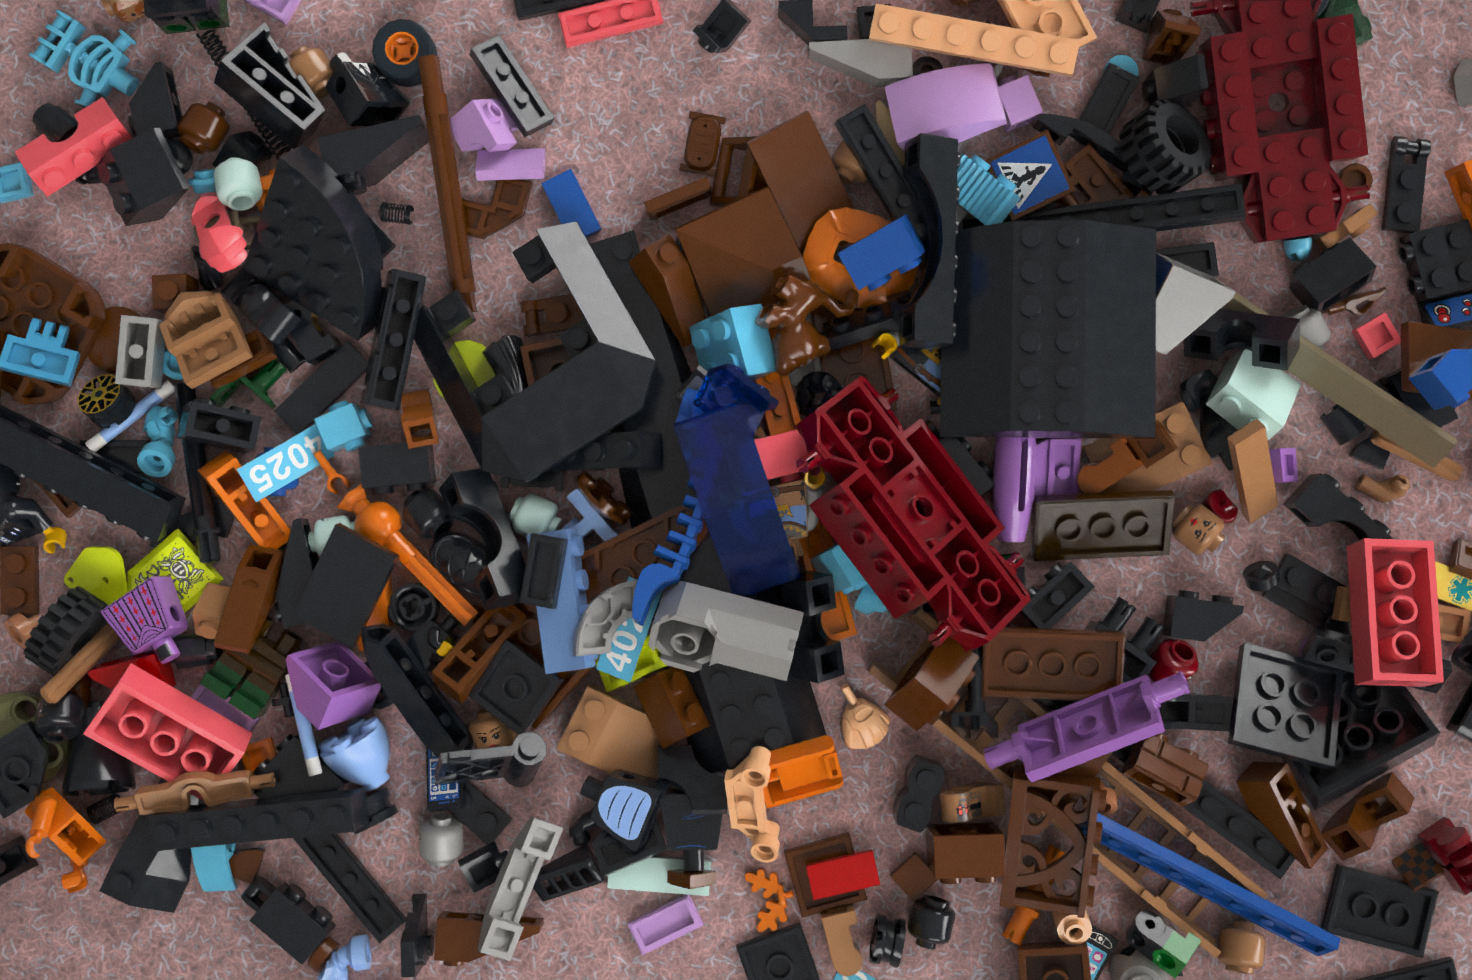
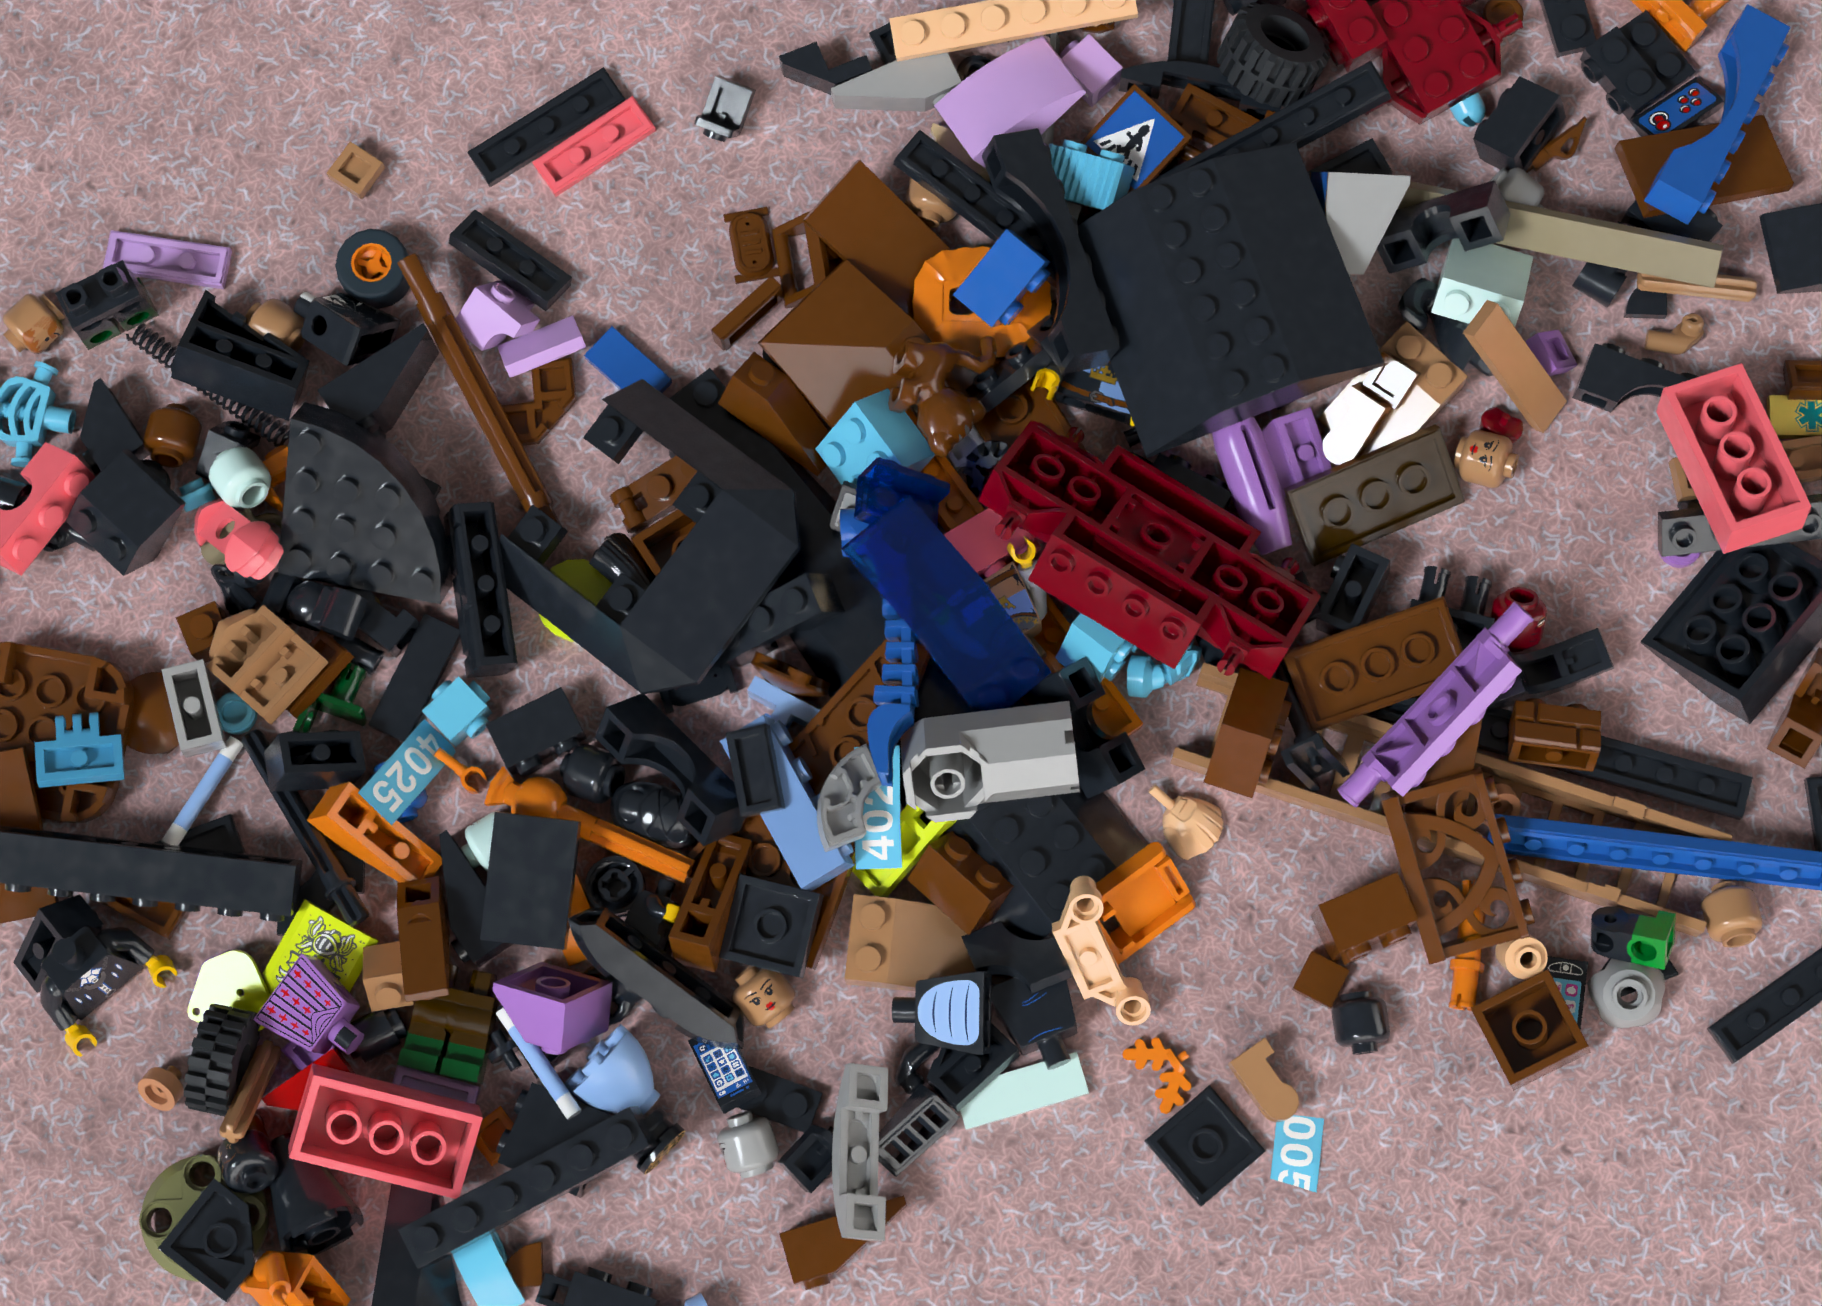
camera: 20 degrees left, 10 degrees down
reddish brown plate [0,546,39,615] -> none
black wheel [77,374,135,428] -> none
black piece [86,793,122,824] -> none
medium nougat piece [114,770,276,815] -> none
medium azure arm [137,406,178,477] -> none
black tile [293,834,406,944] -> none
black piece [380,202,414,225] -> none
black wing [400,894,434,977] -> none
dark orange leg [401,388,439,449] -> none
black piece [433,732,547,787] -> none
light aqua head [509,493,562,538] -> none
lavender tile [627,894,704,955] -> none
reddish brown tile [667,869,716,889] -> none
reddish brown tile [784,832,868,918] -> none
red tile [805,849,881,900] -> none
black wheel [869,914,906,968] -> none
black brick [893,754,944,833] -> none
medium nougat leg [939,782,1006,823] -> none
black slope [1162,590,1244,642] -> none
black plate [1228,643,1343,770] -> none
reddish brown slope [1236,762,1328,869] -> none
black tile [1243,561,1281,591] -> none
black plate [1261,554,1346,629] -> none
medium nougat plate [1315,203,1378,251] -> none
coral plate [1352,312,1401,360] -> none

